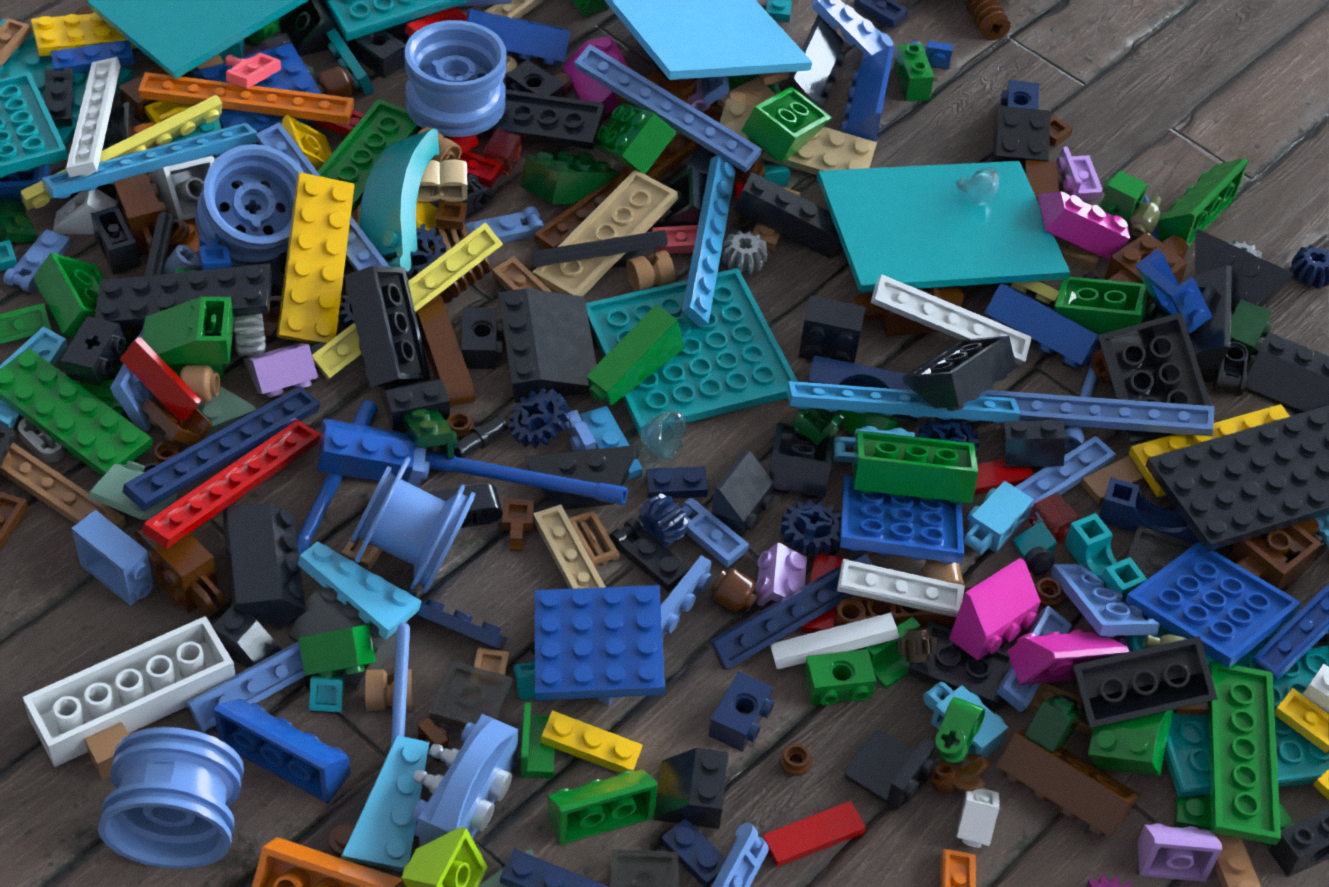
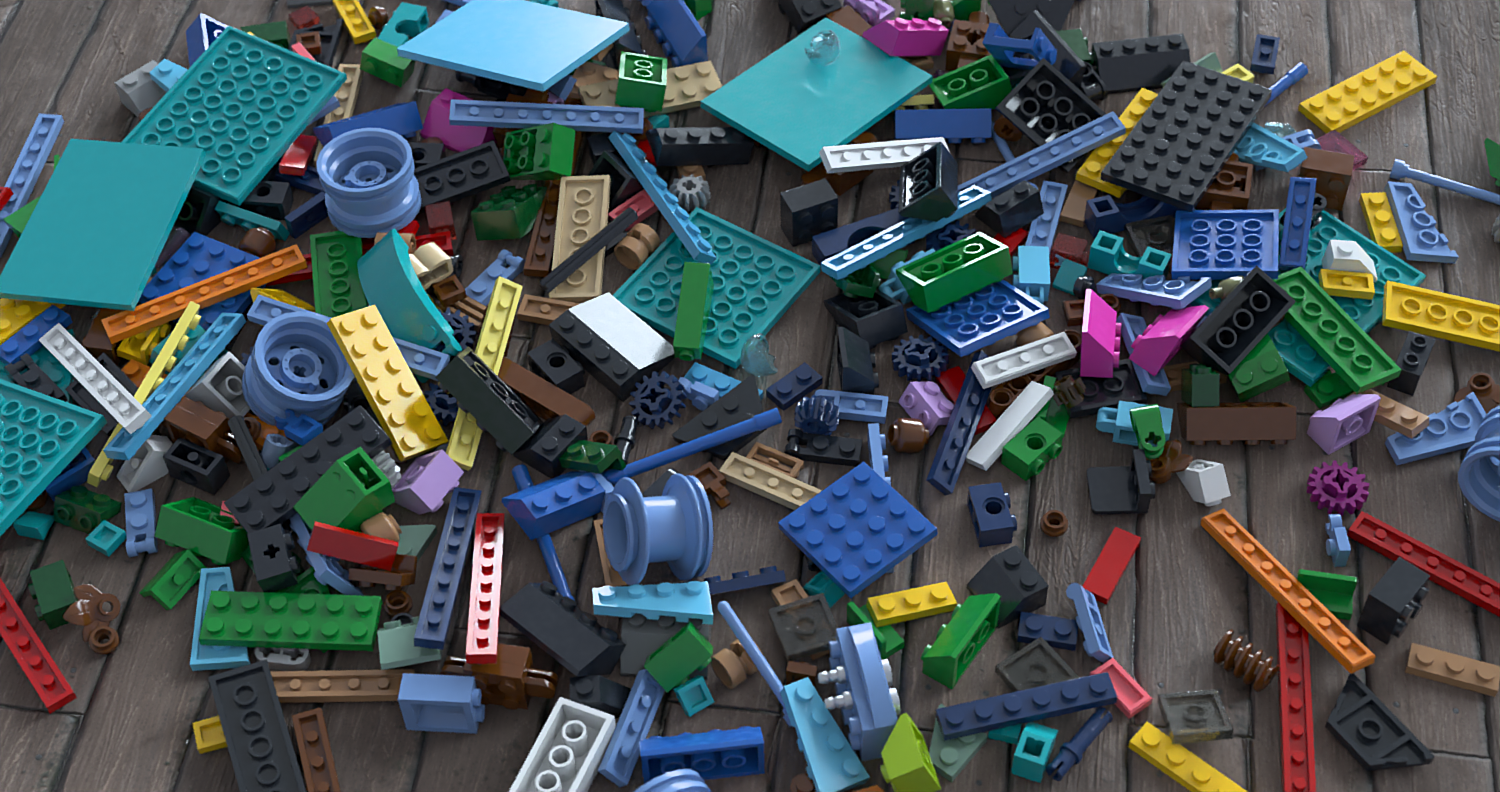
camera: 30 degrees left, 0 degrees up
coral plate [225,53,281,89] -> none
none -> dark blue plate [284,191,328,239]

